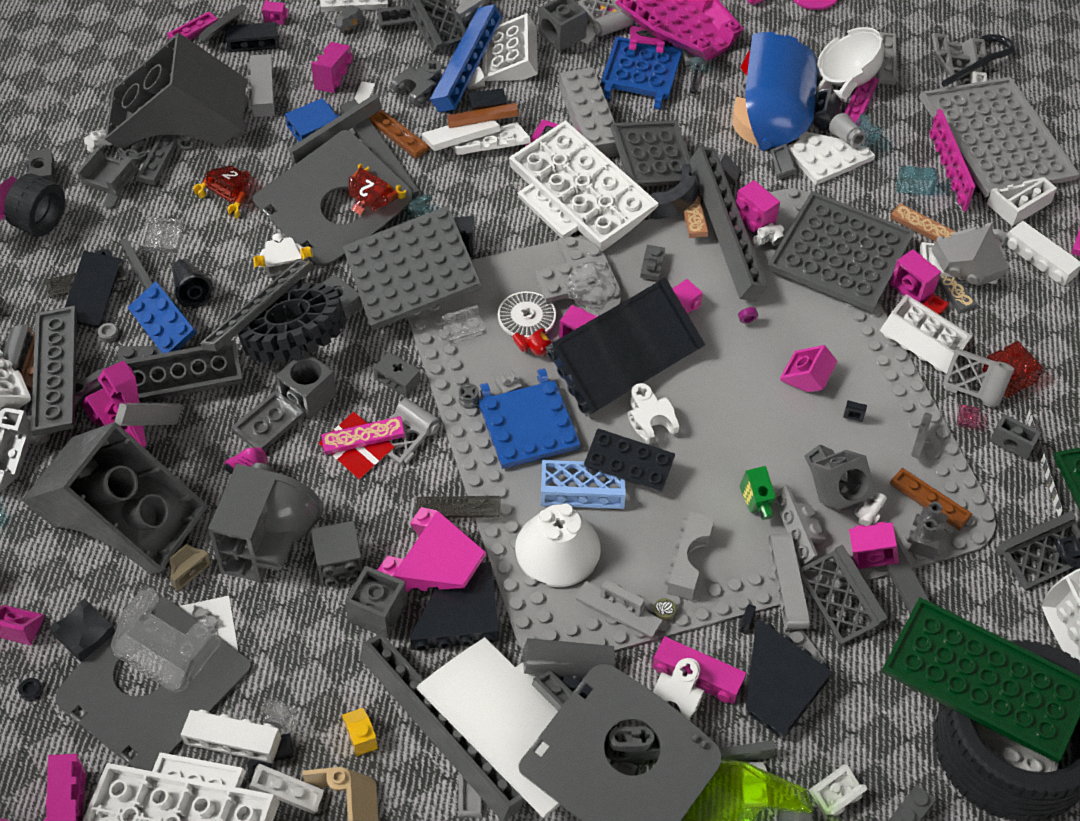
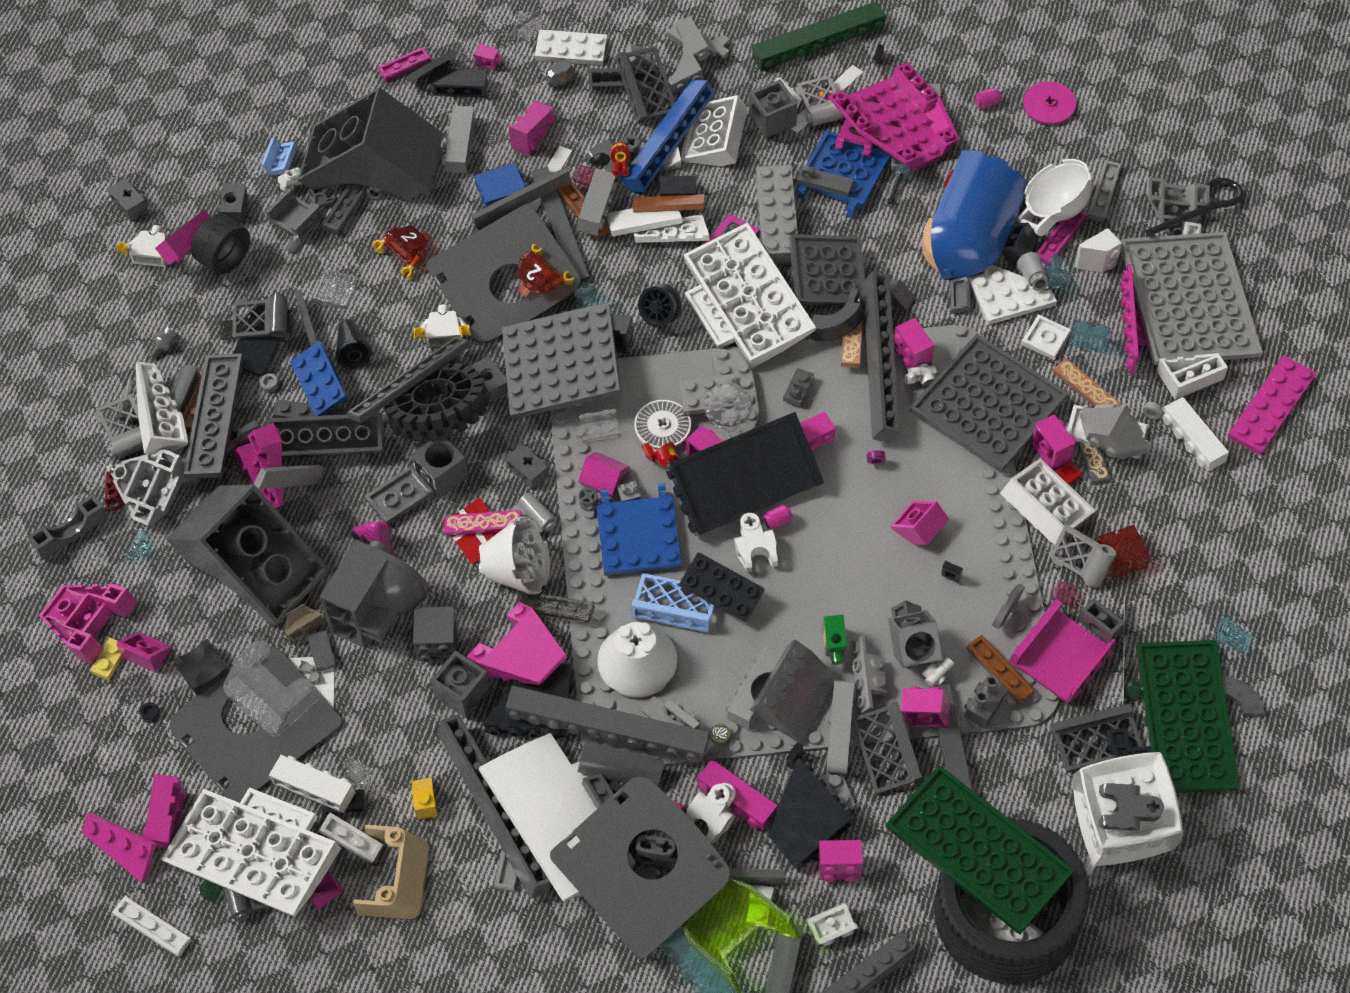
camera: 15 degrees right, 5 degrees up
none -> dark grey piece [232,294,288,339]
none -> light blue bracket [261,138,298,176]
none -> dark grey tile [307,630,336,672]
none -> white cone [479,516,550,594]
none -> dark grey brick [505,686,709,762]
none -> clear pink plate [573,164,595,186]
none -> light grey brick [577,169,618,236]
none -> dark pink slope [578,452,630,497]
none -> red piece [610,142,630,177]
none -> black wheel [638,284,682,327]
none -> flat silver slope [750,640,837,743]
none -> dark pink brick [762,505,793,530]
none -> dark grey hinge [797,165,854,197]
none -> dark pink brick [818,840,863,882]
none -> dark pink panel [1009,599,1115,703]
none -> white tile [1021,315,1072,360]
none -> white slope [1075,228,1122,273]
none -> clear green tile [1124,680,1143,701]

